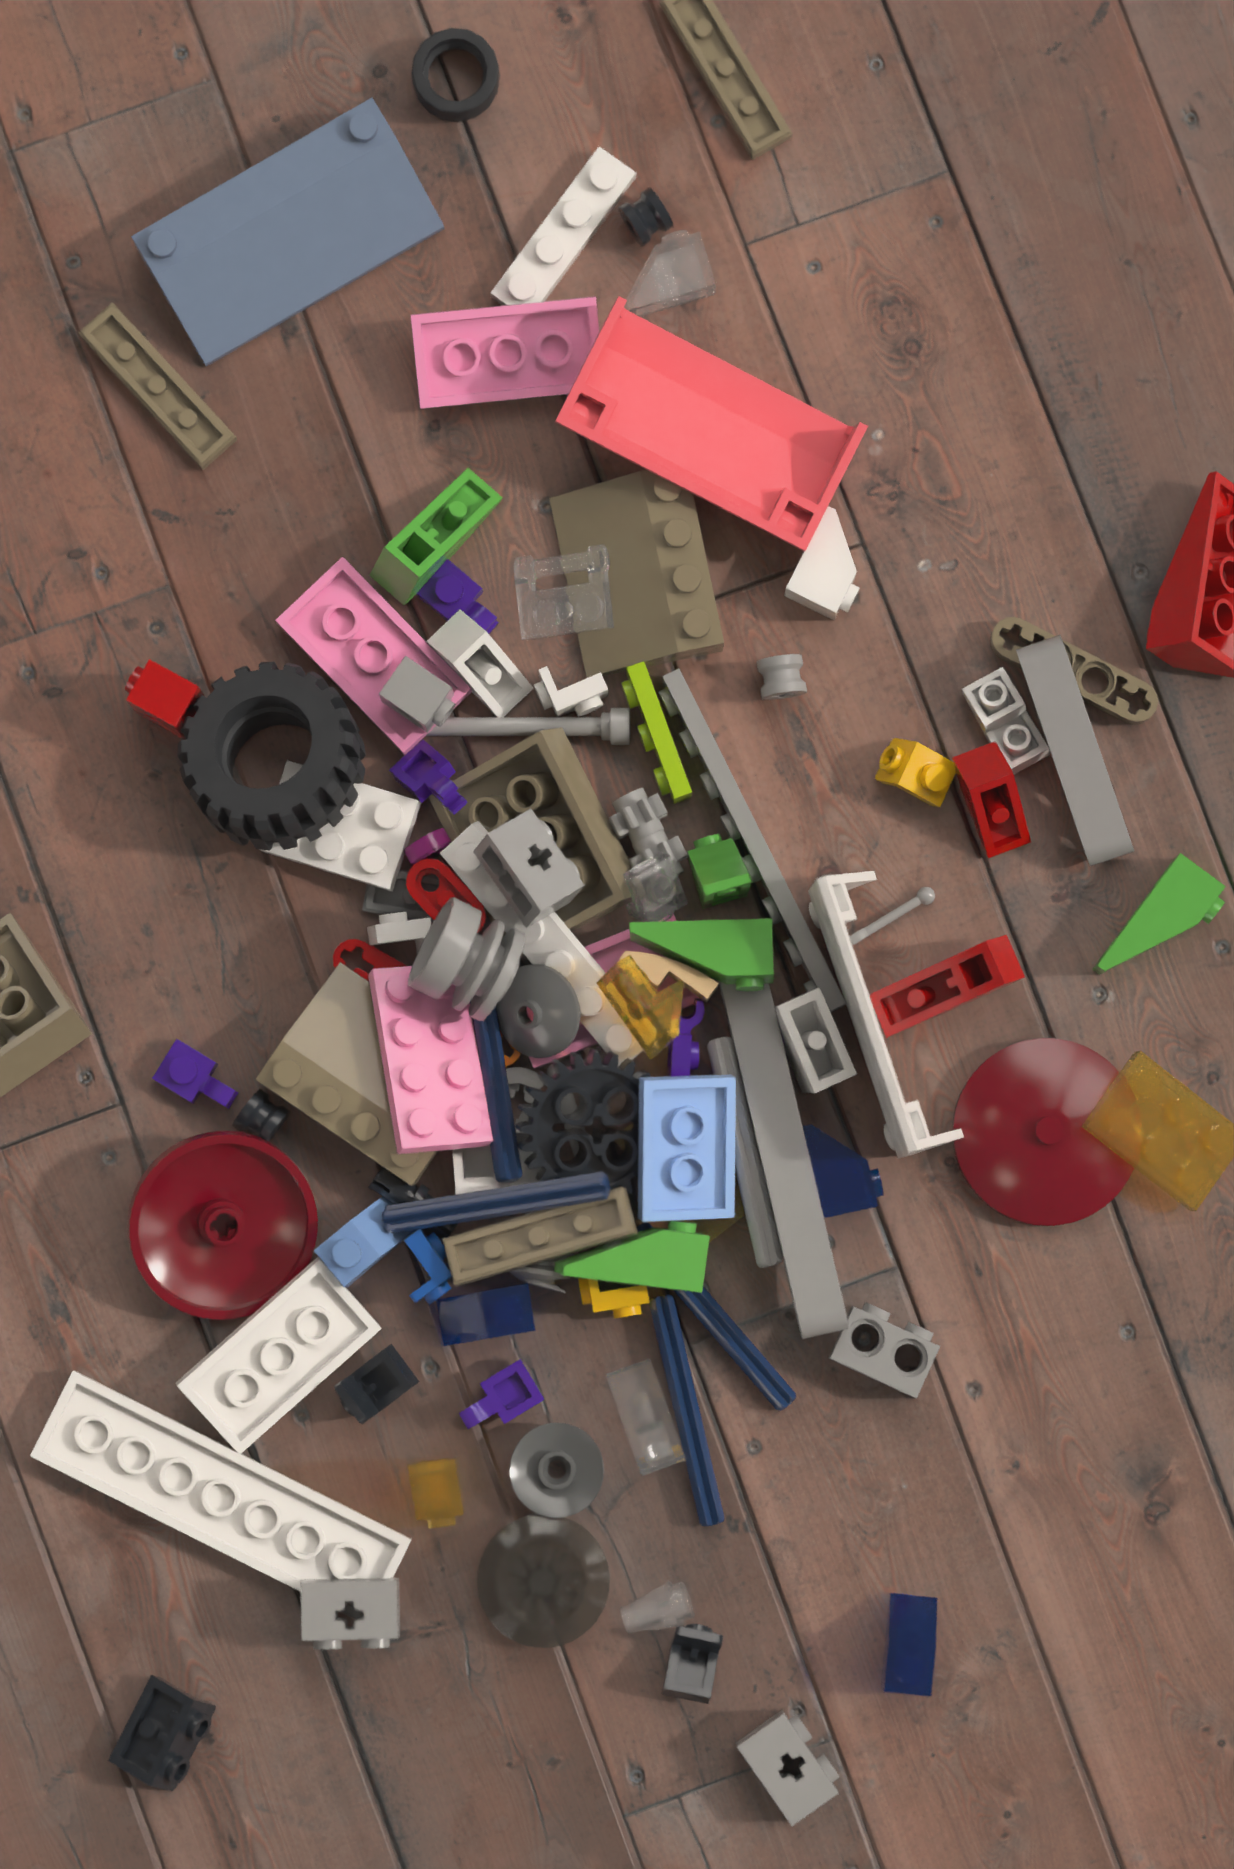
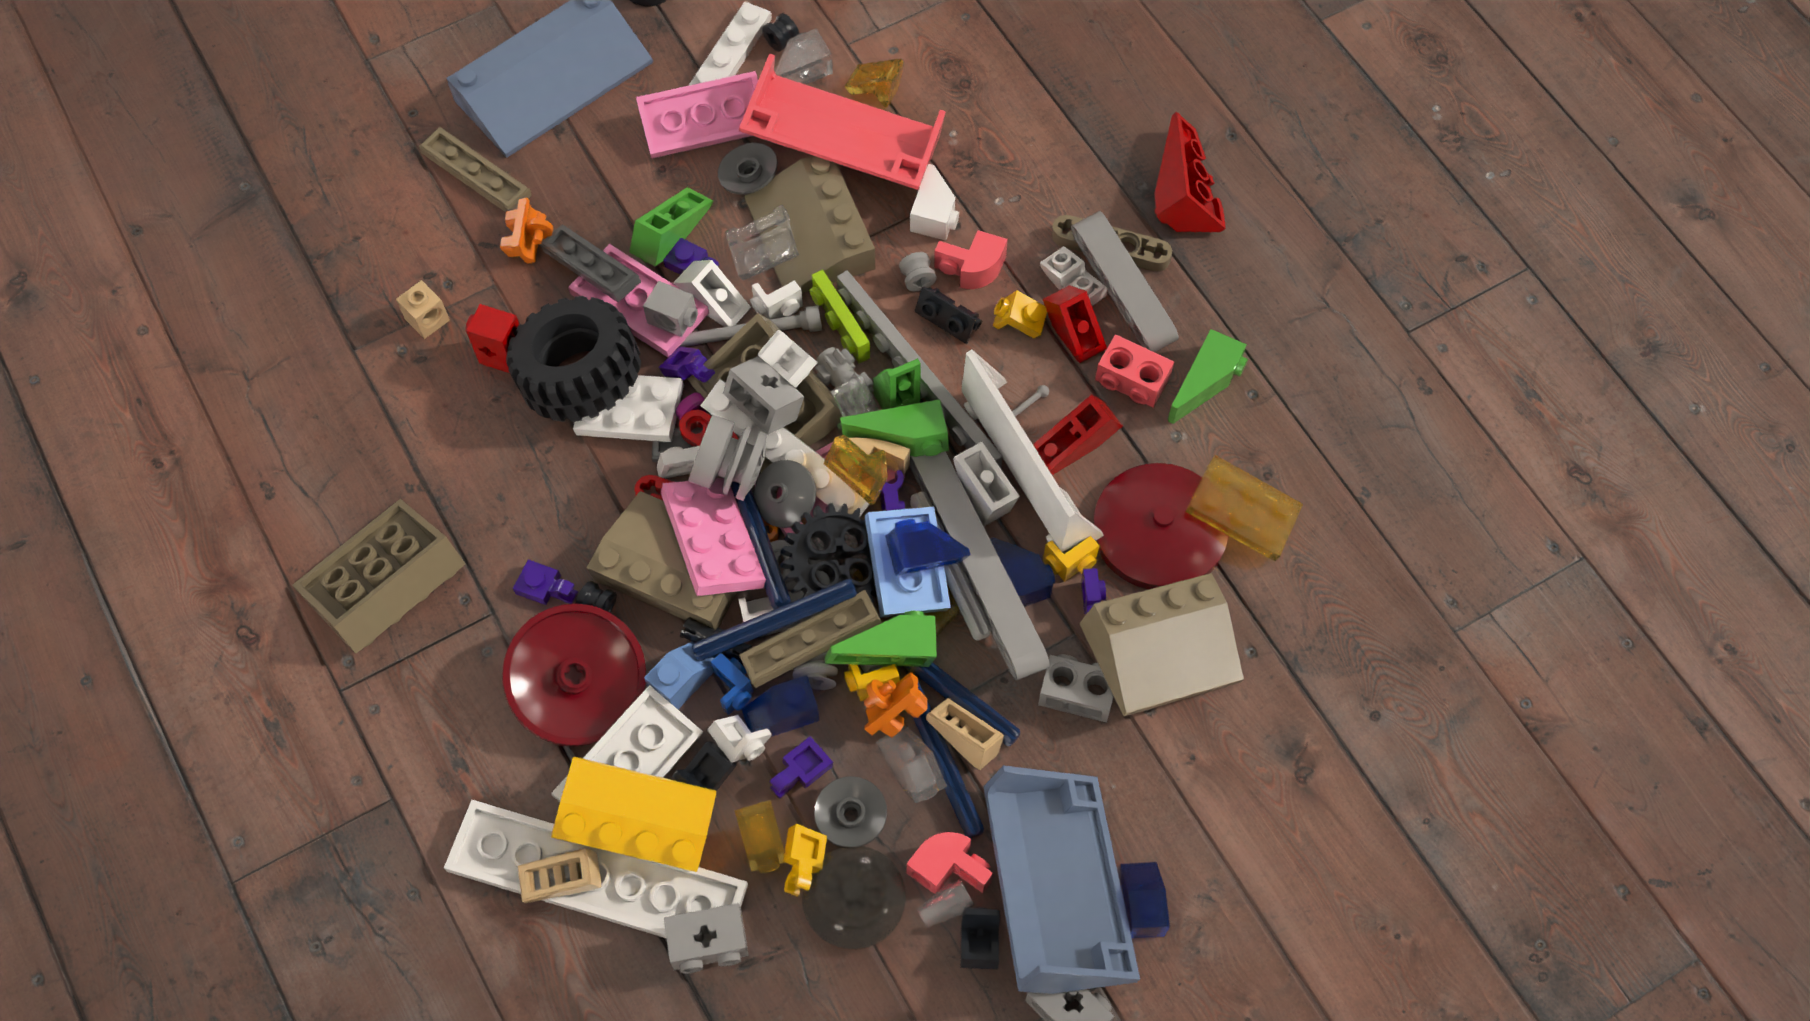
camera: 10 degrees left, 20 degrees down
none -> tan brick [396,280,450,339]
none -> orange hips [500,198,553,264]
none -> tan slope [518,848,602,903]
none -> dark grey tile [539,224,641,302]
none -> yellow slope [551,756,717,872]
none -> white bracket [707,715,772,763]
none -> dark grey dish [718,143,778,195]
none -> white bracket [758,330,818,388]
none -> yellow plate [783,824,827,896]
none -> clear yellow slope [844,58,904,108]
none -> orange hips [864,672,927,738]
none -> clear blue slope [885,519,971,576]
none -> coral brick [906,832,993,895]
none -> black hinge [914,286,982,344]
none -> tan slope [926,698,1004,770]
none -> coral brick [934,230,1008,289]
none -> sand blue slope [984,765,1140,994]
none -> yellow bracket [1043,536,1099,582]
none -> slope [1079,573,1244,717]
none -> dark purple plate [1080,568,1106,614]
none -> coral brick [1095,334,1174,408]

